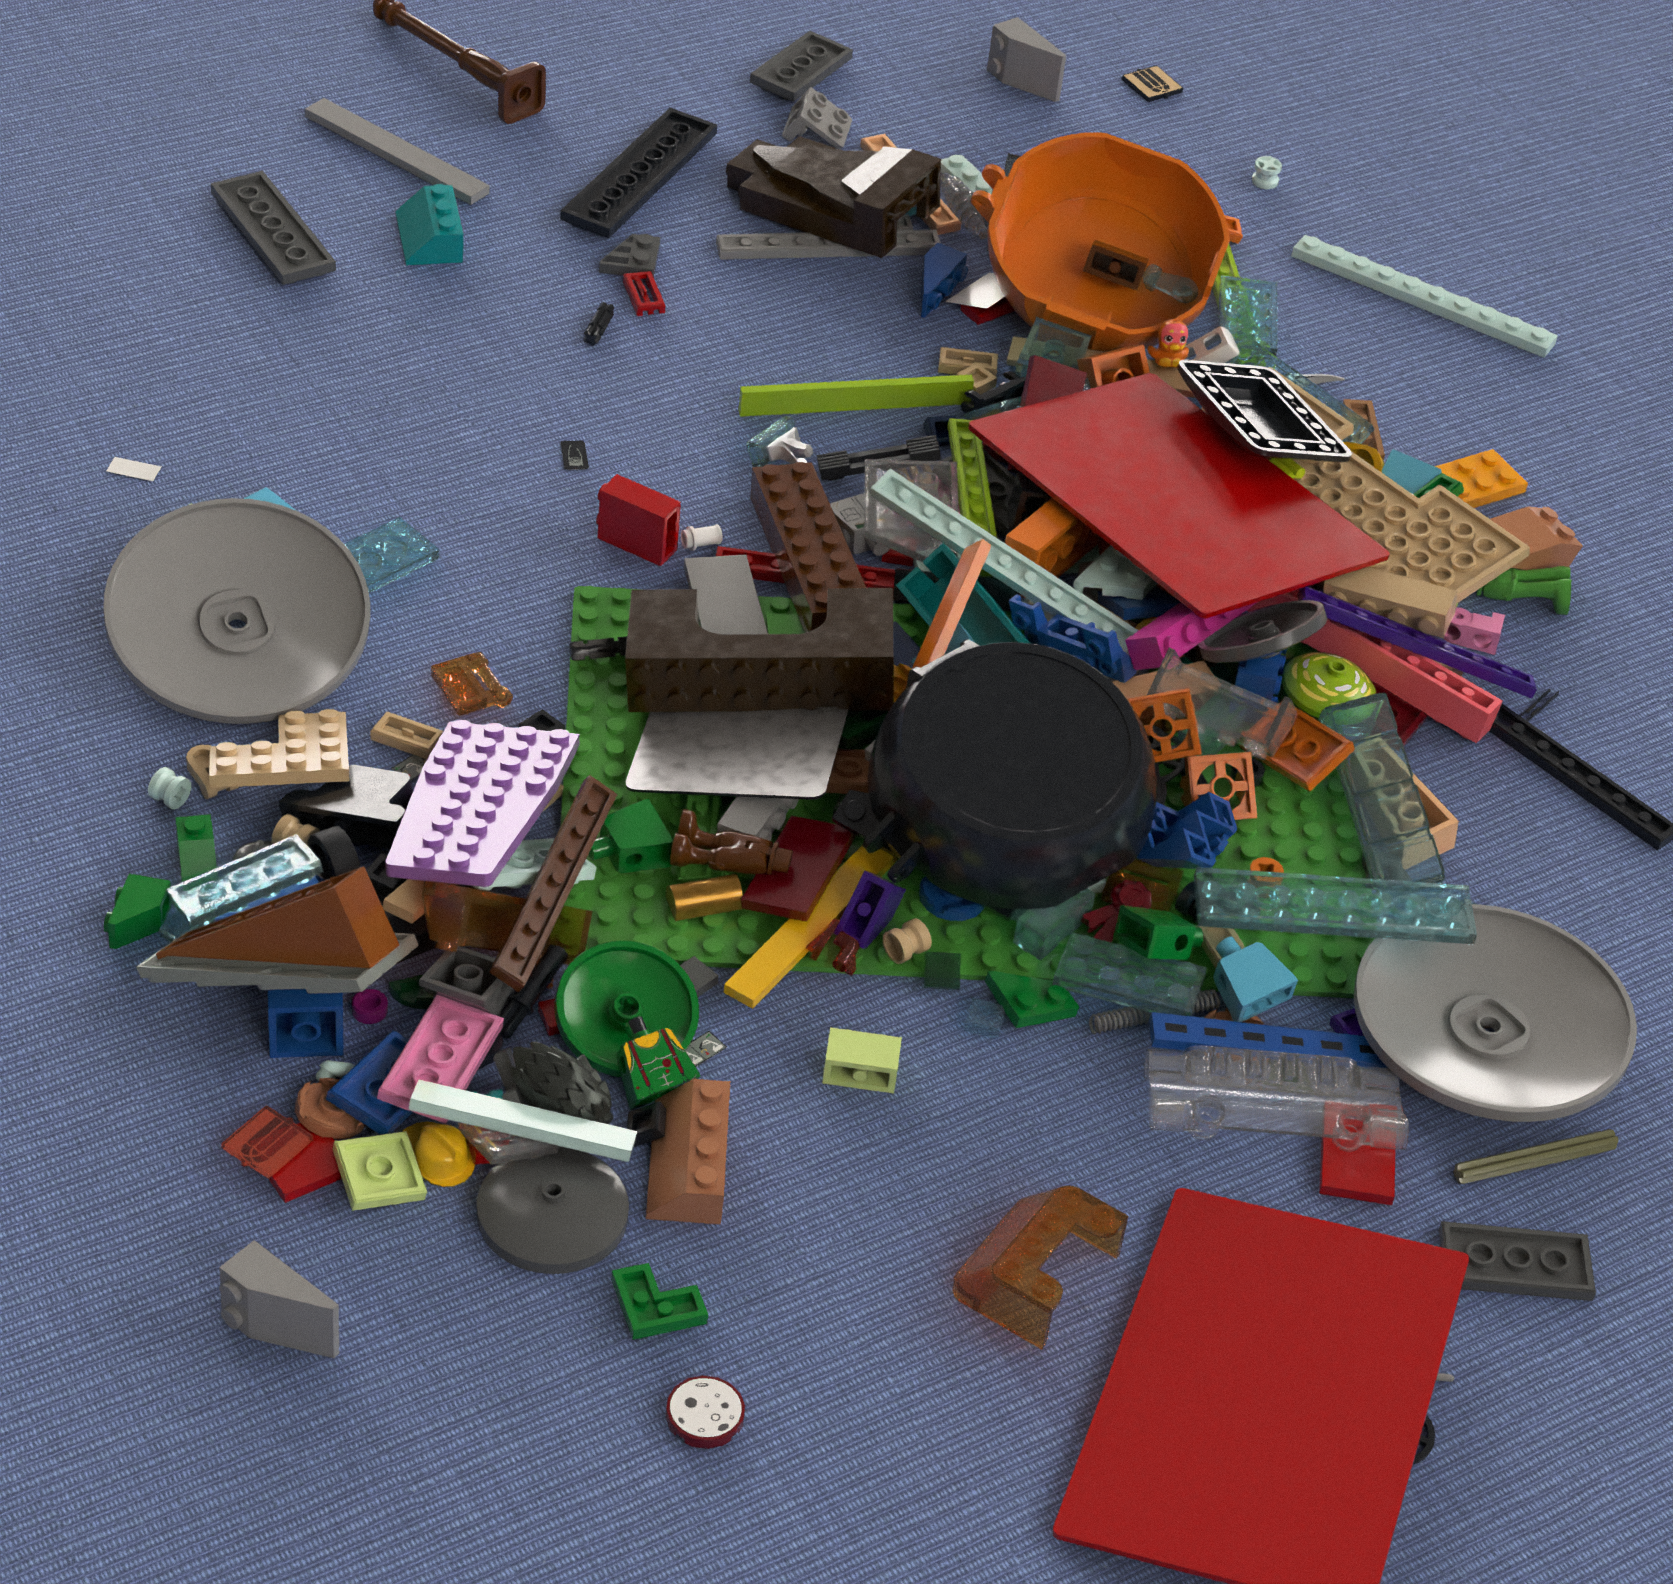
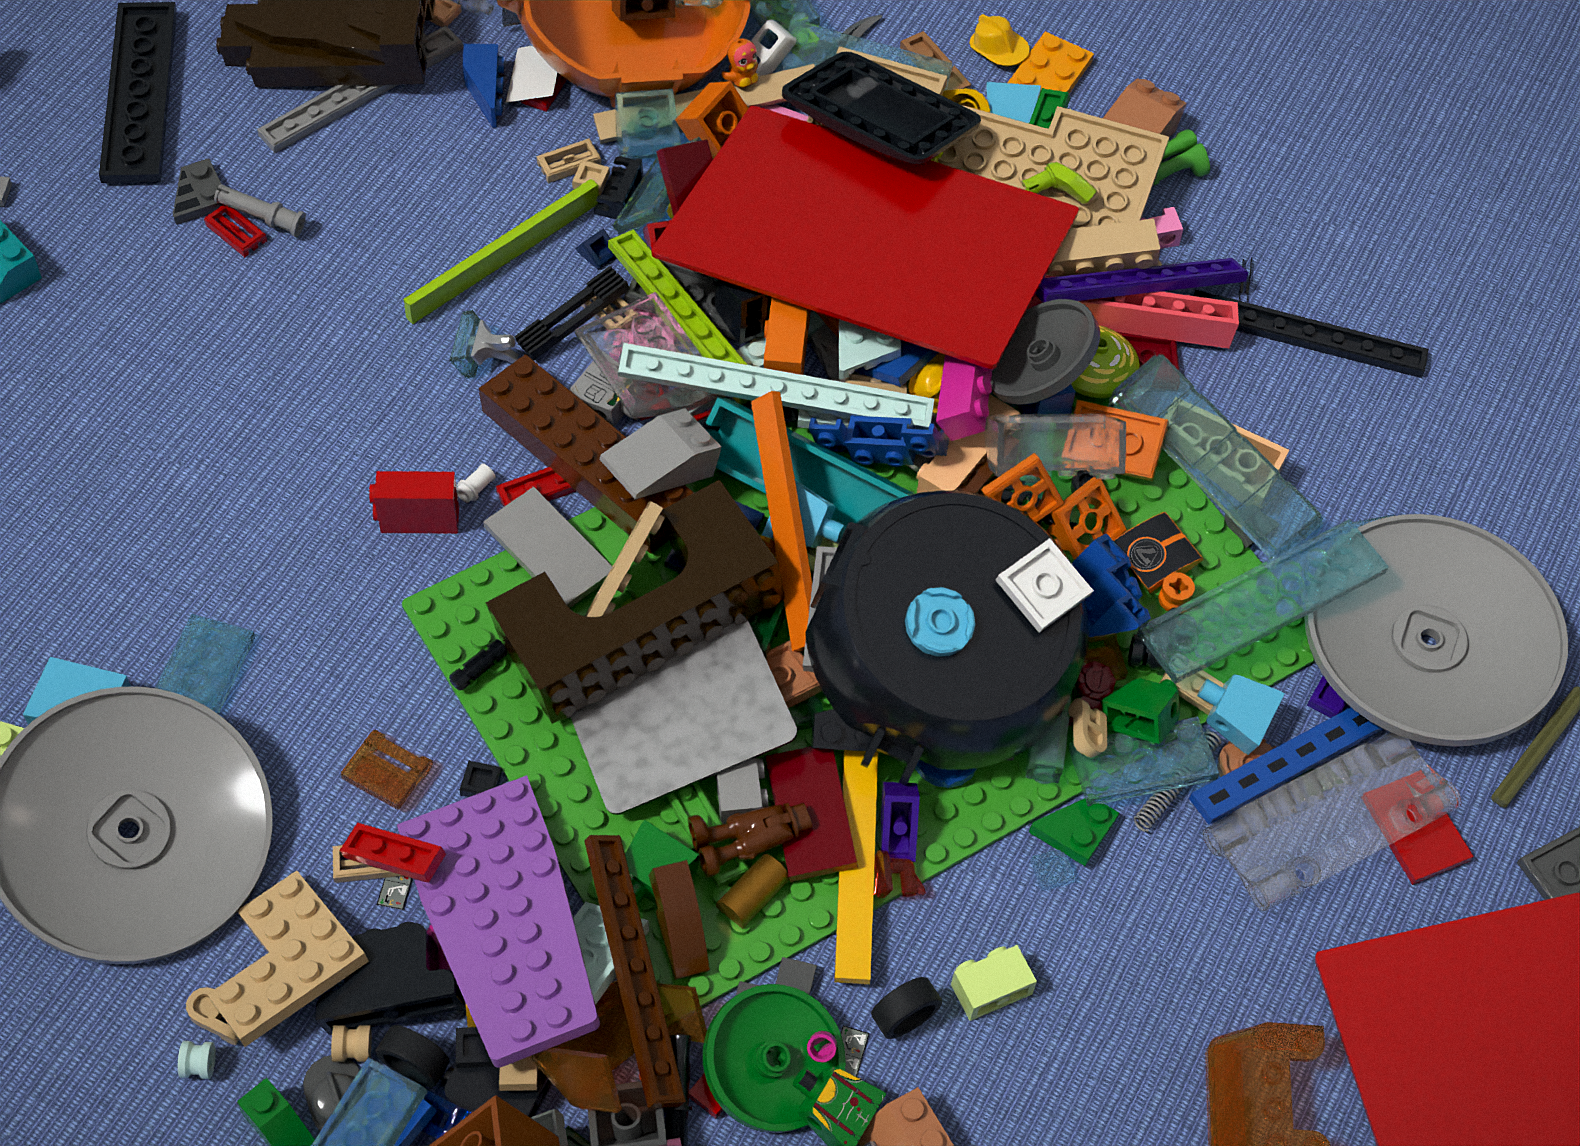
camera: 30 degrees left, 15 degrees up
black sticker [561,440,589,470] -> none
black axle [584,302,614,345] -> none
tan wheel [883,918,932,964] -> none
clear green tile [924,952,961,990] -> none
none -> light grey pin [214,184,306,237]
none -> red plate [339,822,446,883]
none -> tan plate [585,501,665,617]
none -> light grey slope [599,408,721,499]
none -> reddish brown slope [649,860,710,980]
none -> dark pink hinge [807,1031,837,1063]
none -> black tyre [871,977,942,1039]
none -> medium azure tile [905,587,975,657]
none -> yellow piece [969,14,1030,66]
none -> white plate [996,538,1094,633]
none -> lime arm [1021,162,1097,204]
none -> tan plate [1068,698,1107,758]
none -> black slope [1113,512,1203,593]

